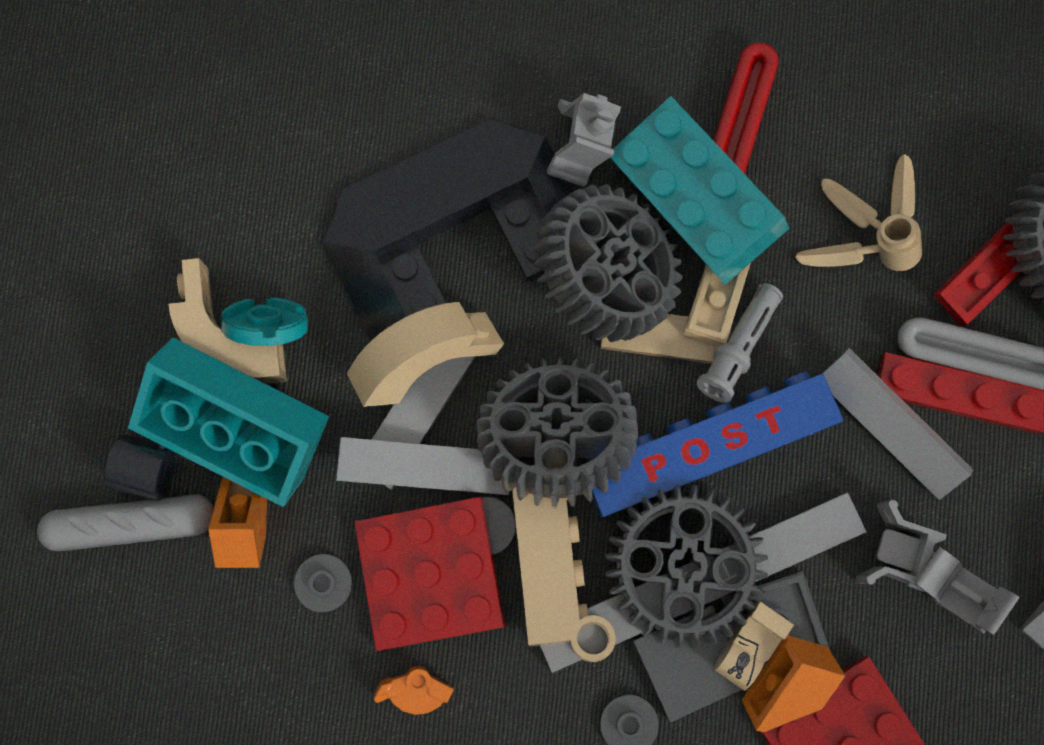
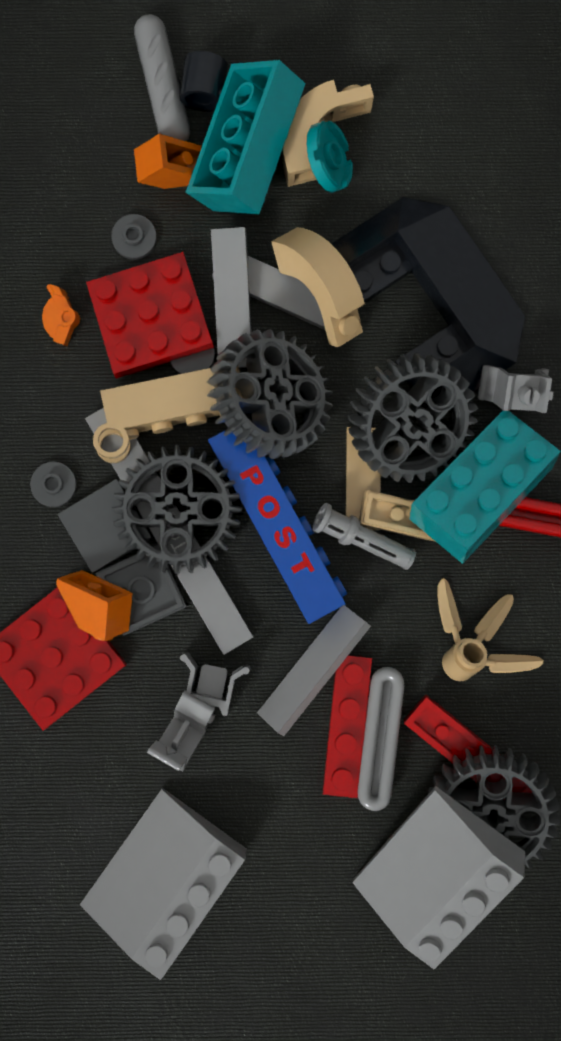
camera: 85 degrees right, 5 degrees up
tan leg [714,600,794,691] -> none

